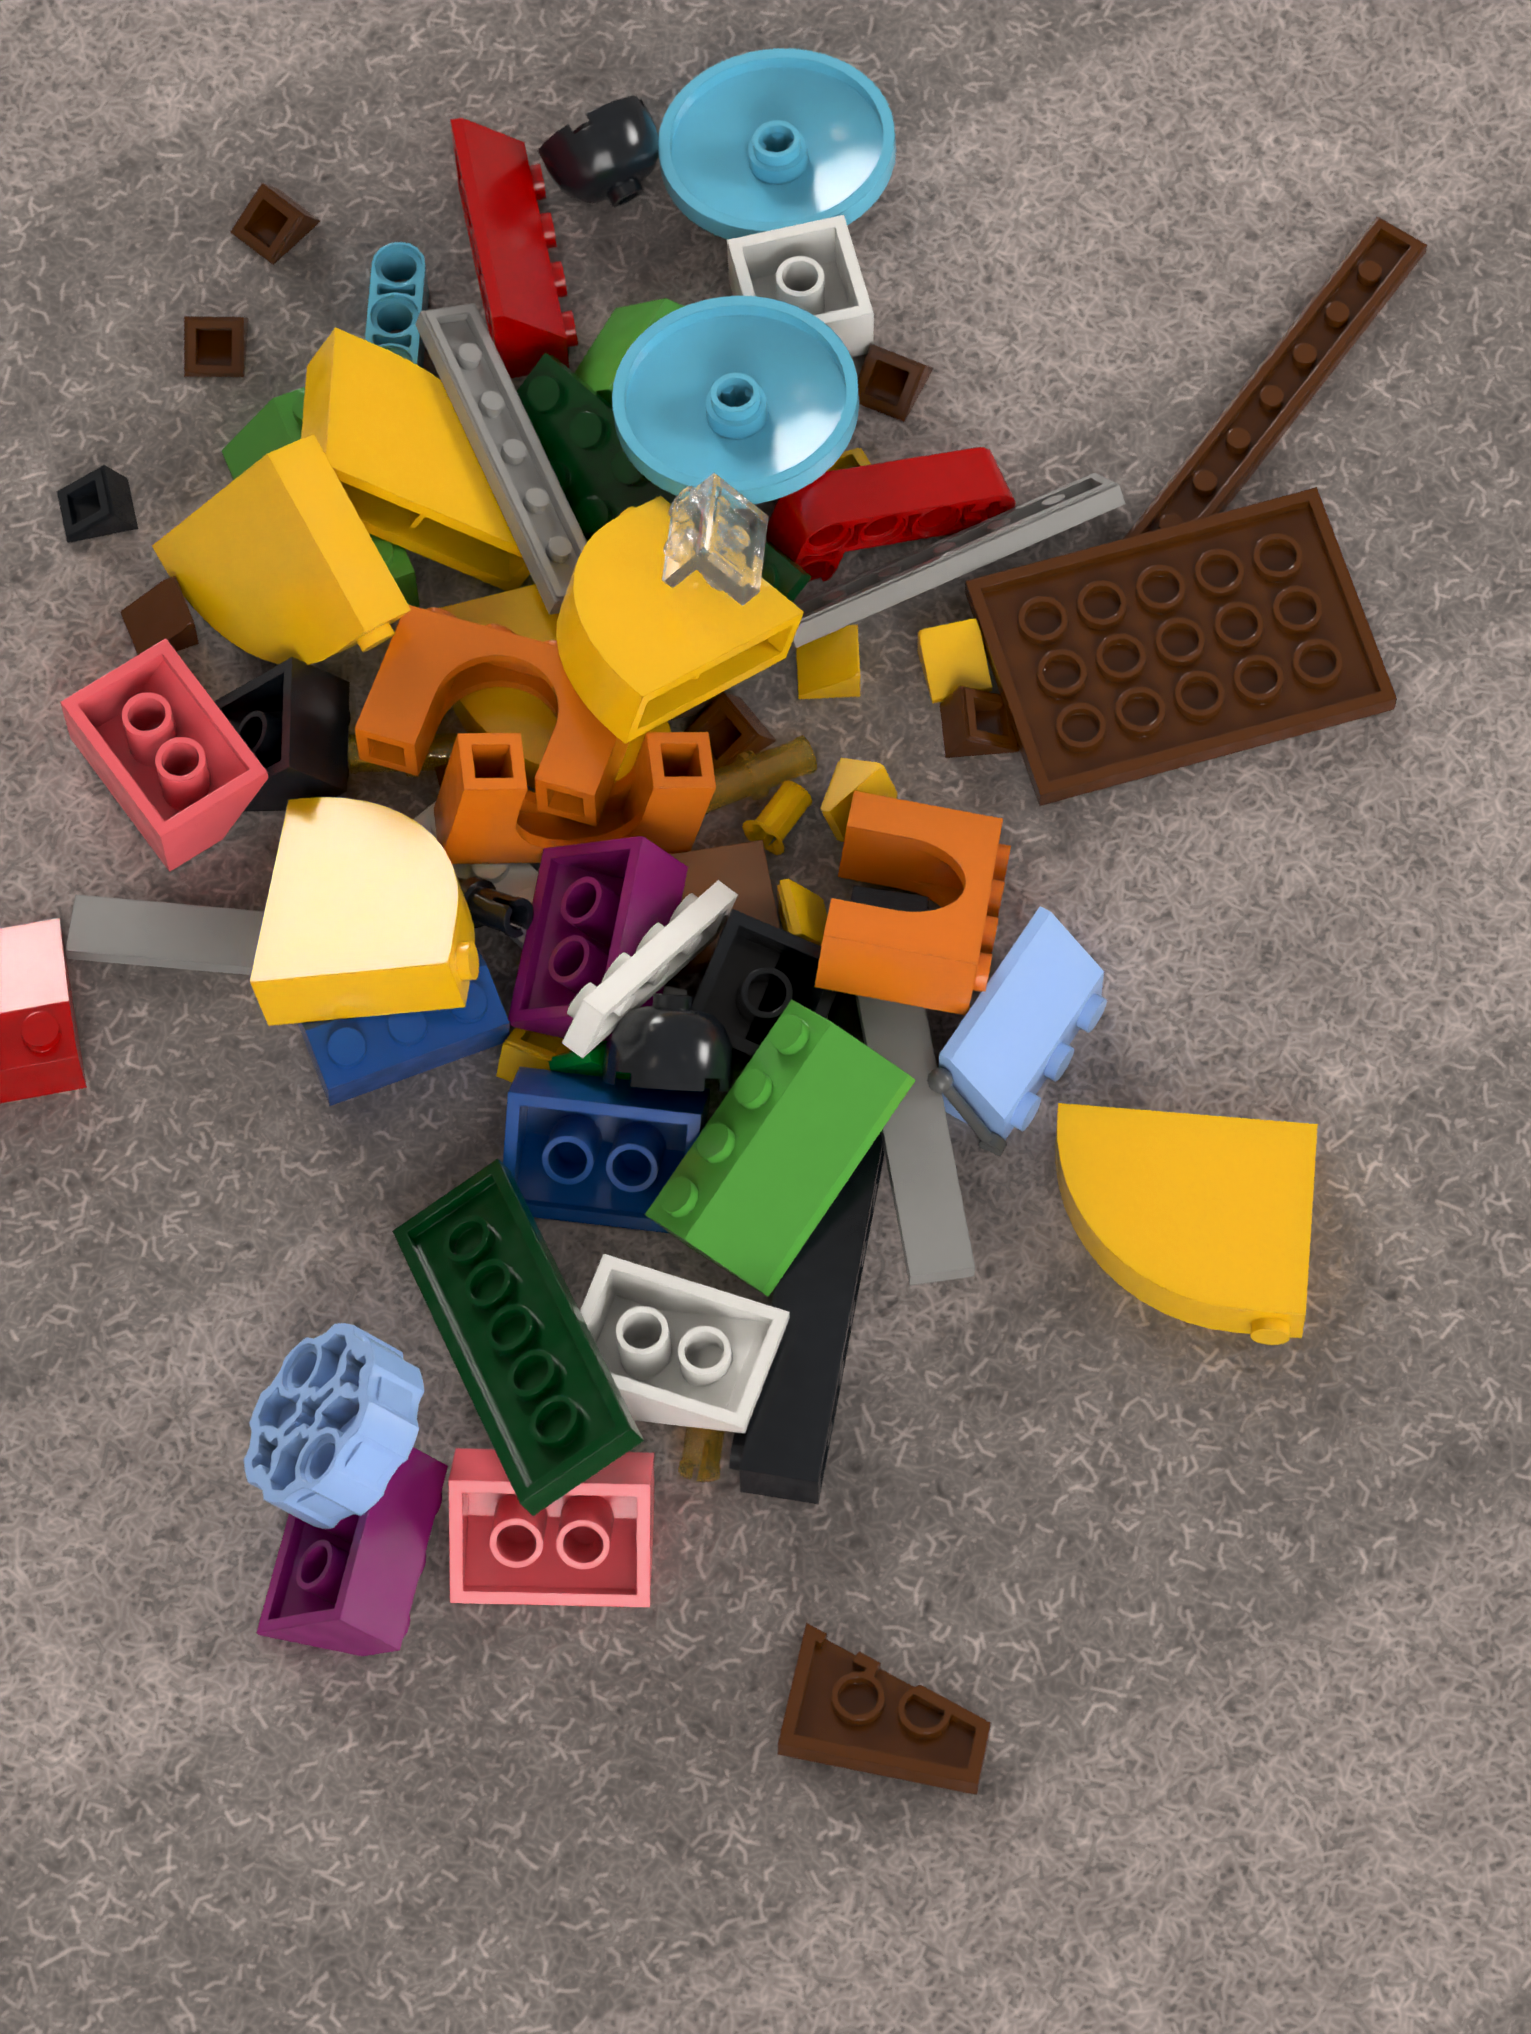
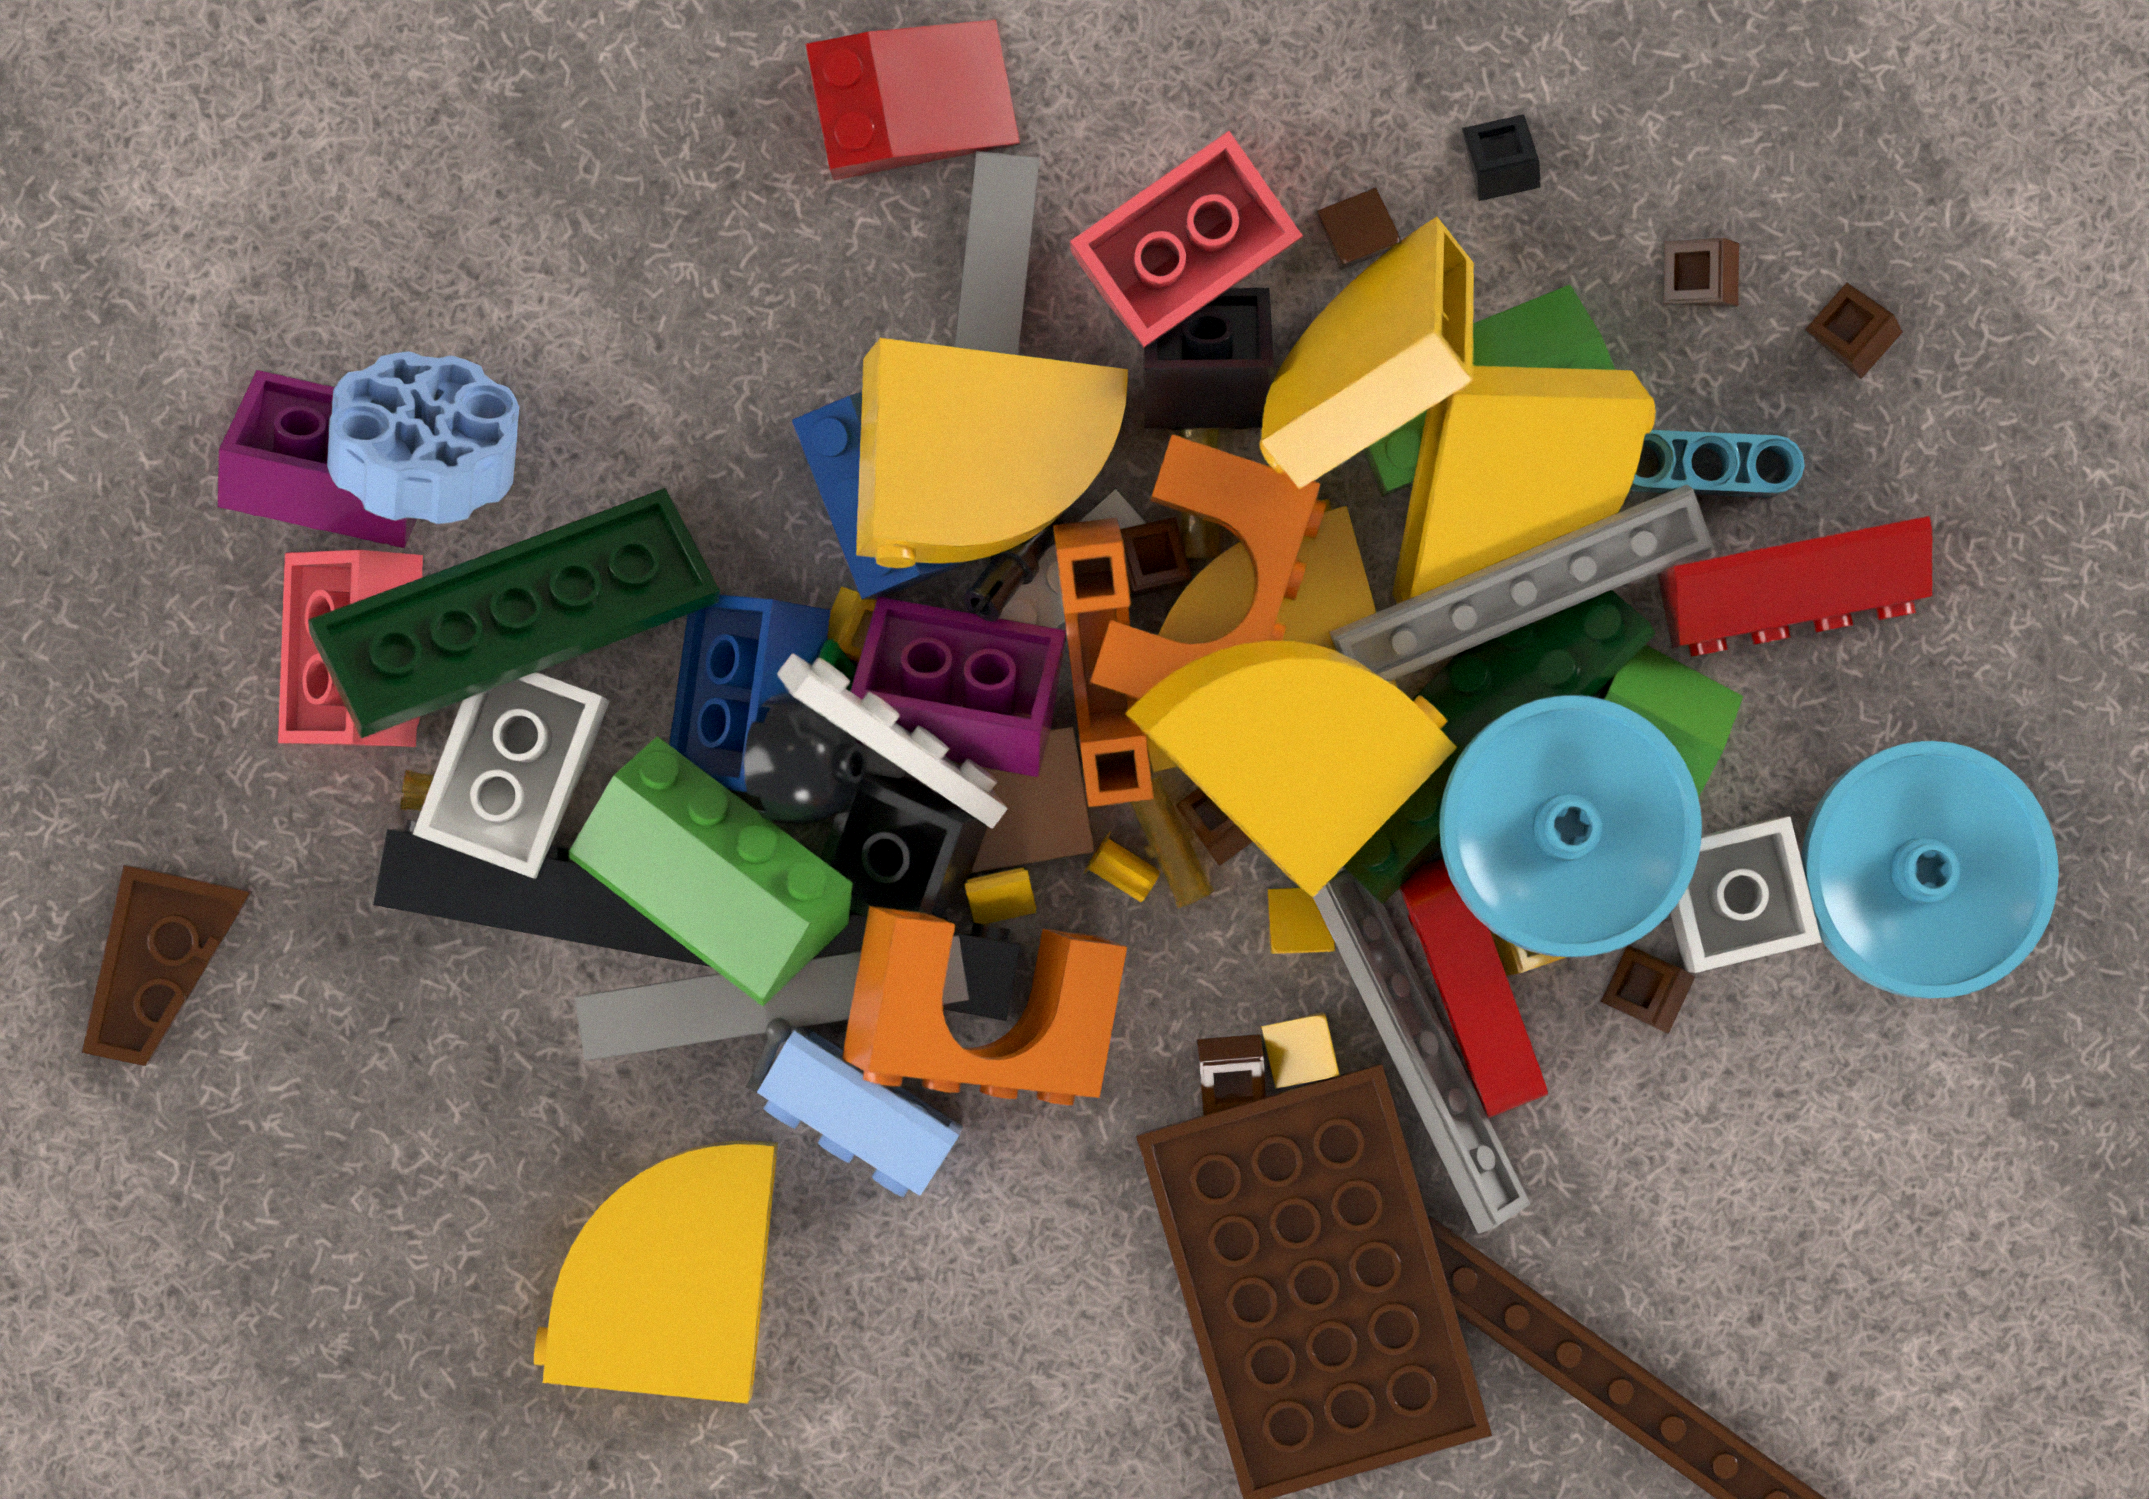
camera: 90 degrees right, 25 degrees up
black cylinder [538,96,659,207] -> none
clear bracket [662,473,768,606] -> none
yellow slope [820,758,898,842] -> none

